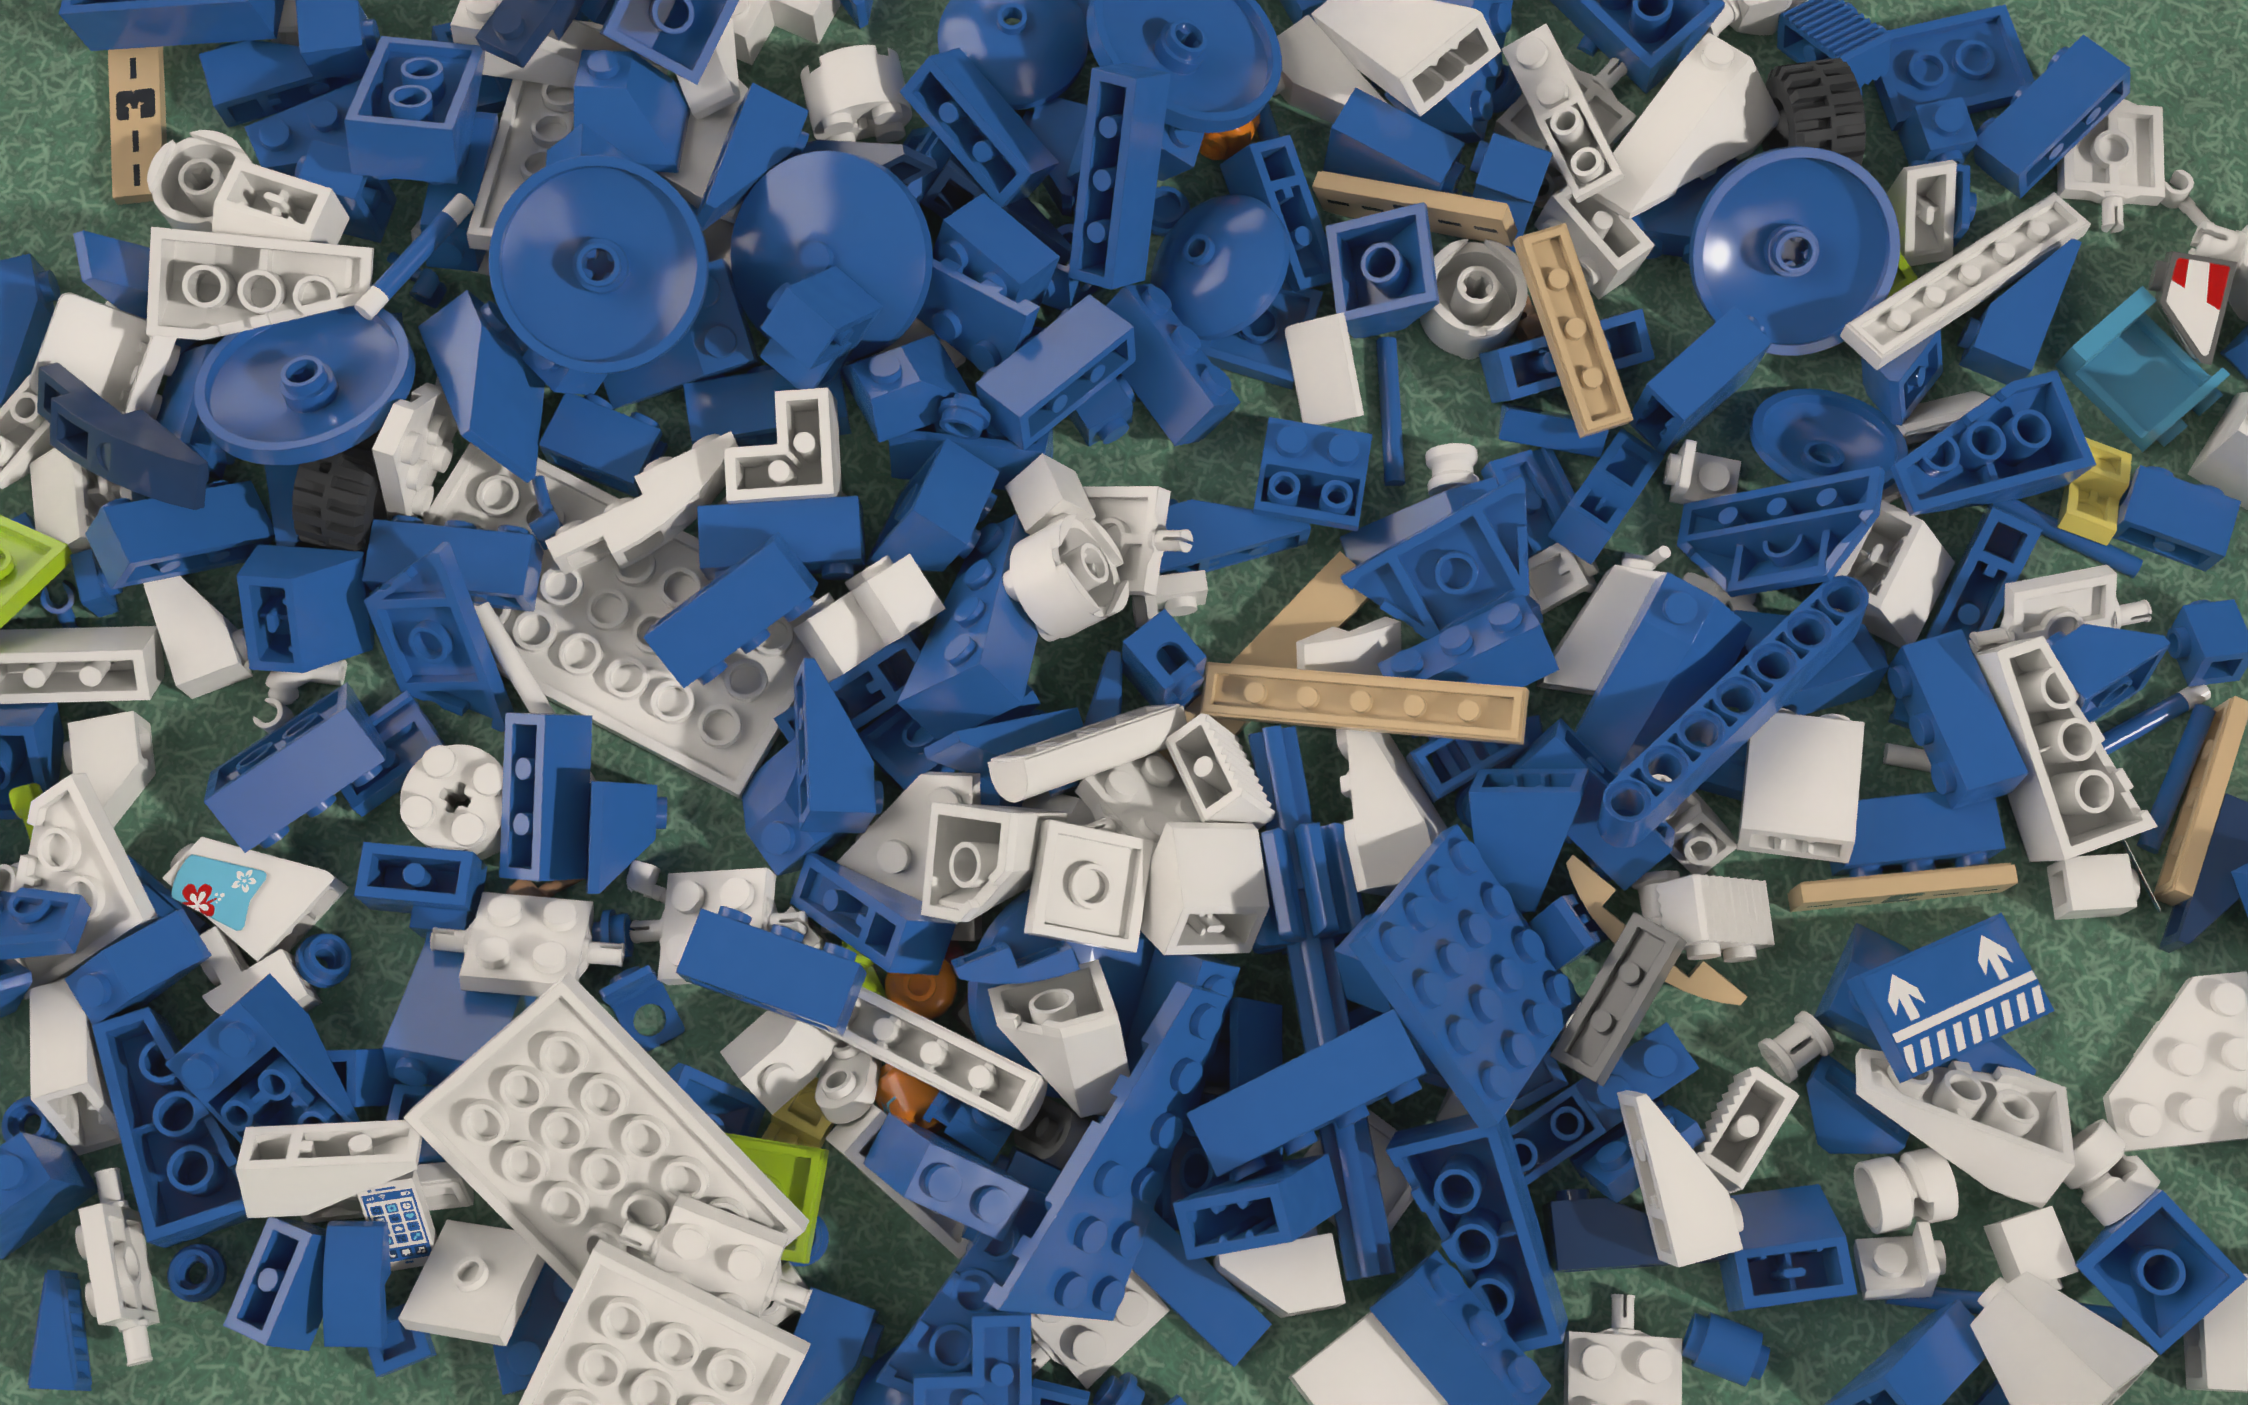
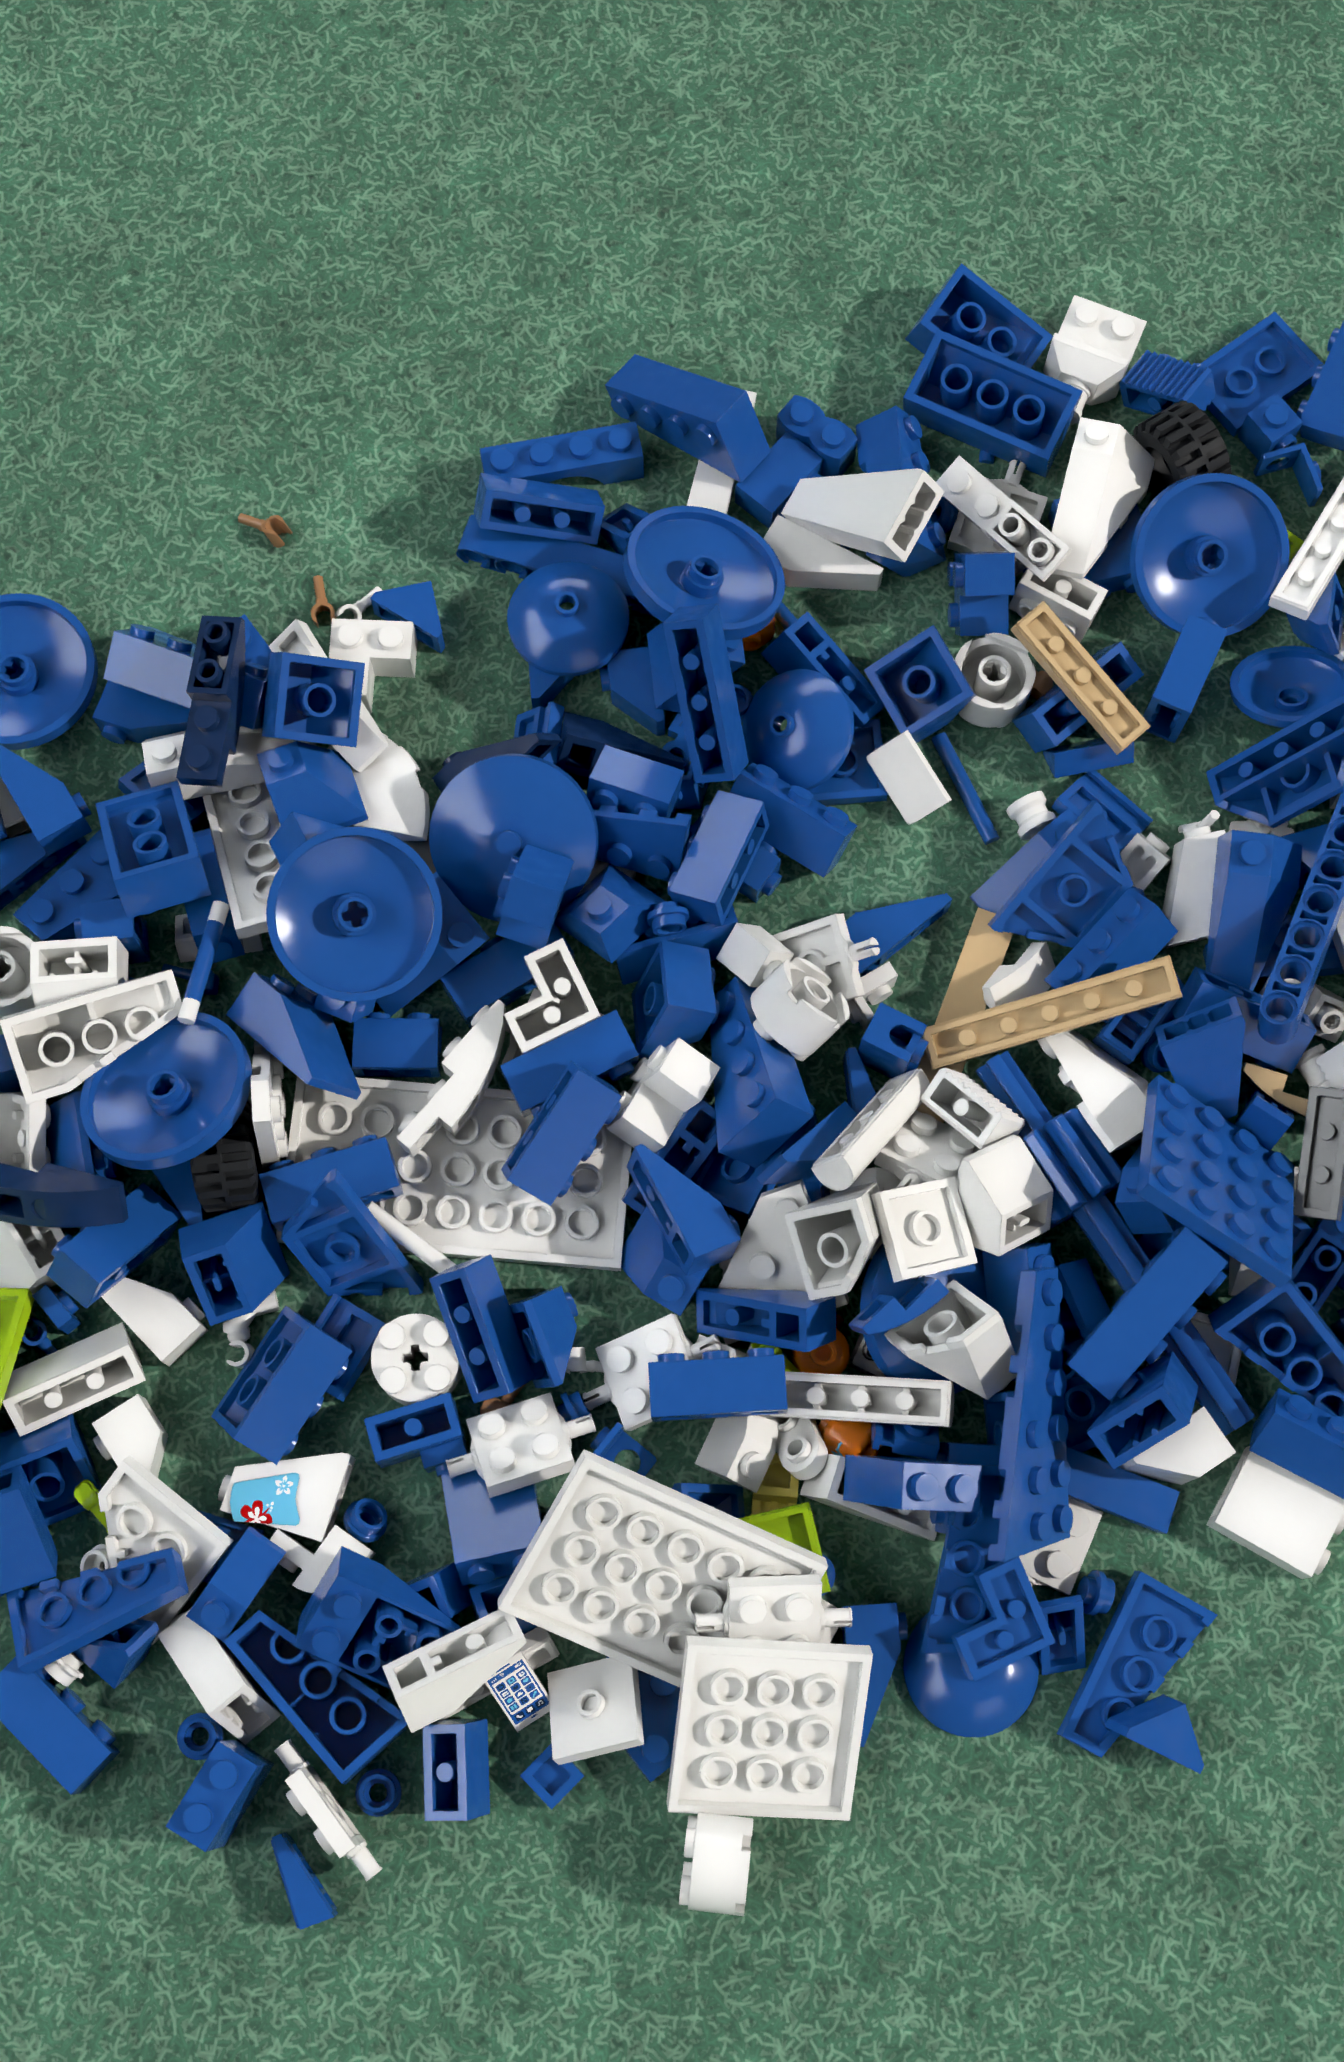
camera: 20 degrees left, 0 degrees up
blue slope [323,1221,391,1348] -> none
blue hand [528,475,563,550] -> none
blue slope [696,83,809,231] -> none
white brick [800,45,912,143] -> none
blue brick [899,47,1059,207] -> none
dark grey plate [1014,1097,1089,1169] -> none
blue slope [1253,417,1372,531] -> none
tan tile [1312,171,1518,247] -> none
blue brick [1323,87,1466,194] -> none
blue slope [1547,428,1665,565] -> none
white bracket [1663,439,1741,505] -> none
white slope [1887,160,1957,266] -> none

